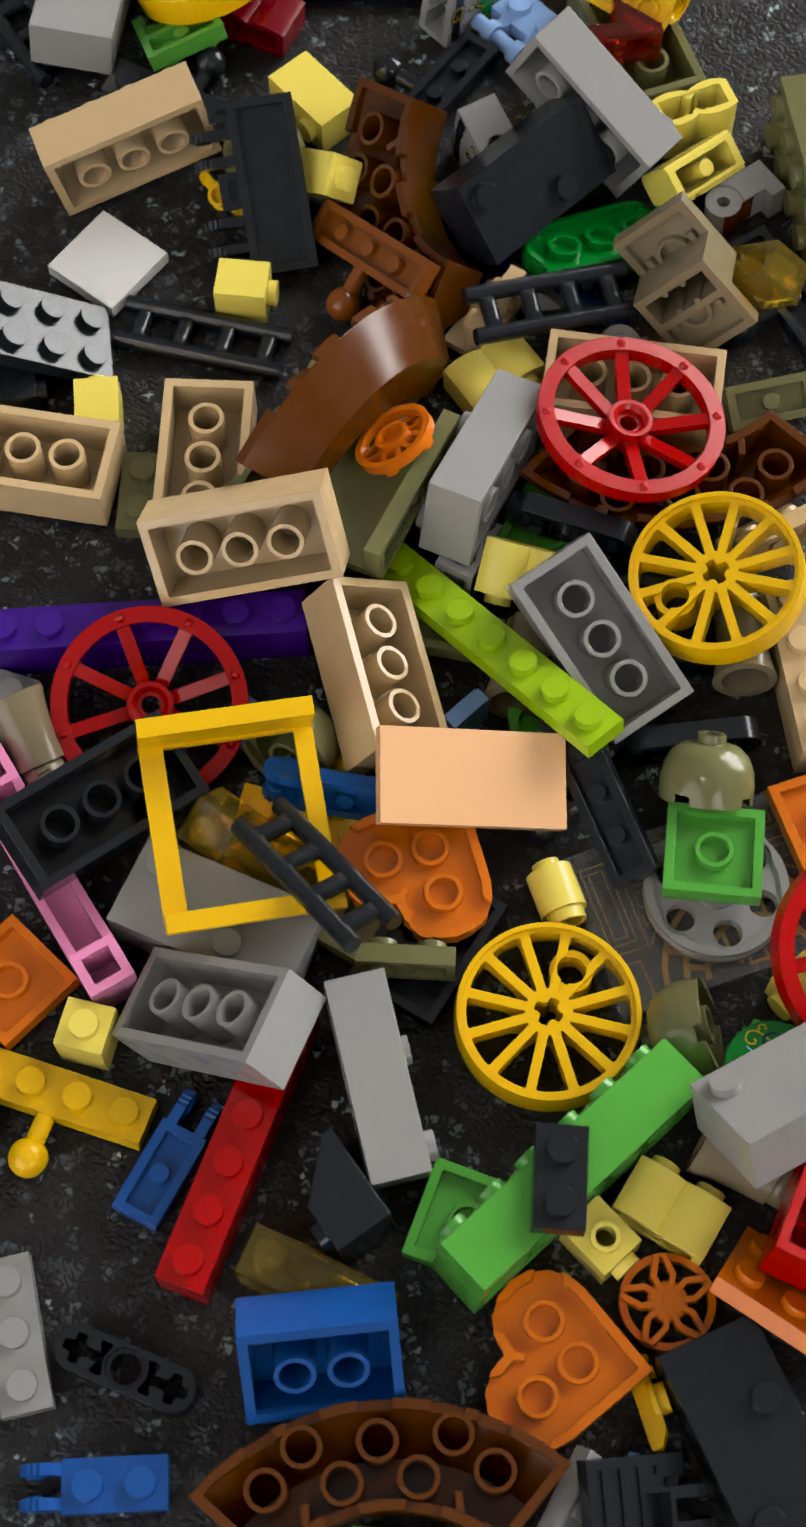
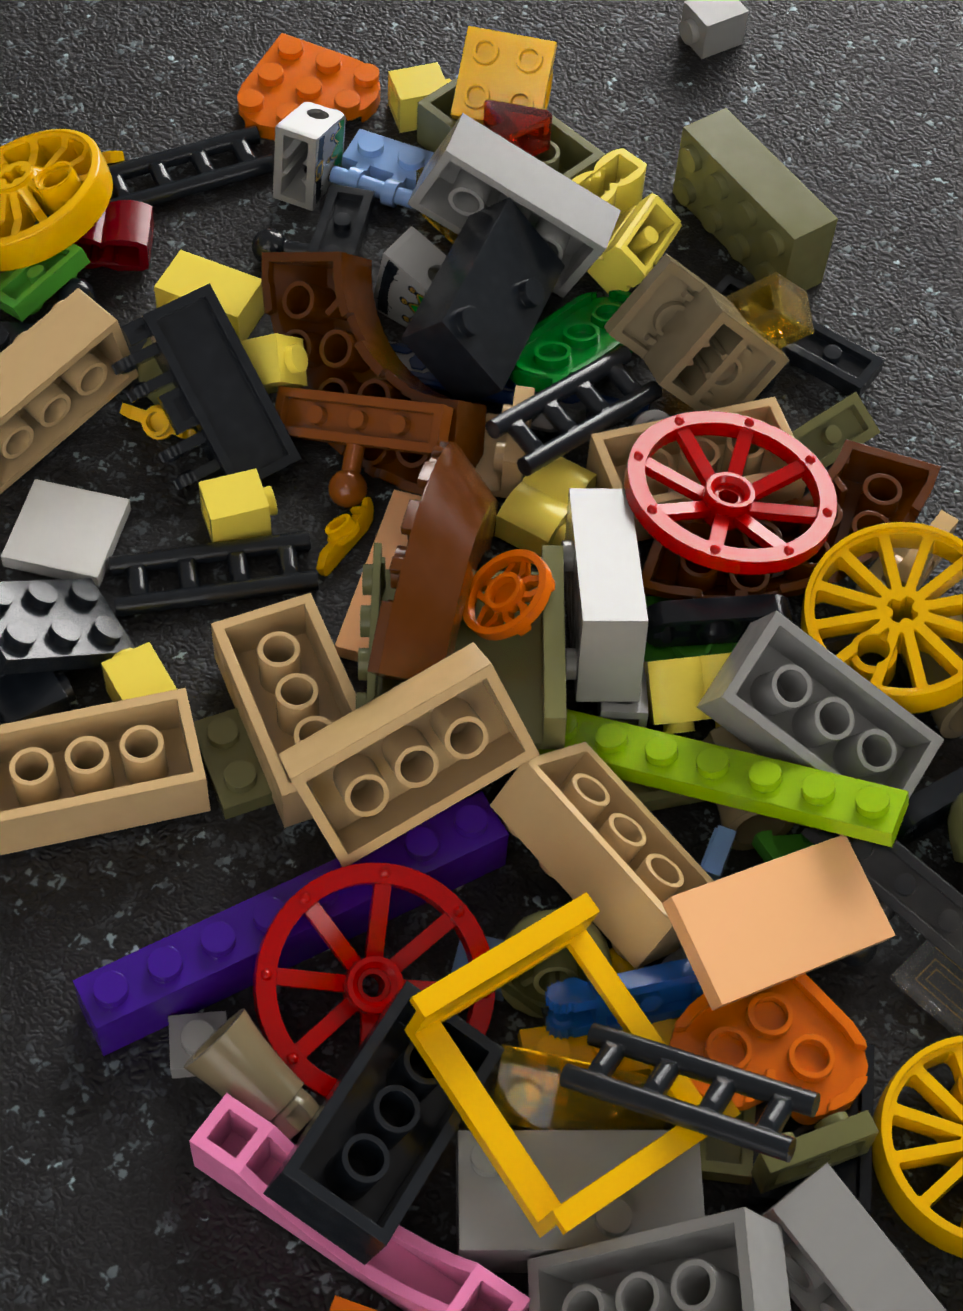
camera: 30 degrees left, 10 degrees down
light yellow brick [526,857,587,926] -> none
light grey leg [704,159,786,237] -> none
none -> yellow piece [316,497,374,576]

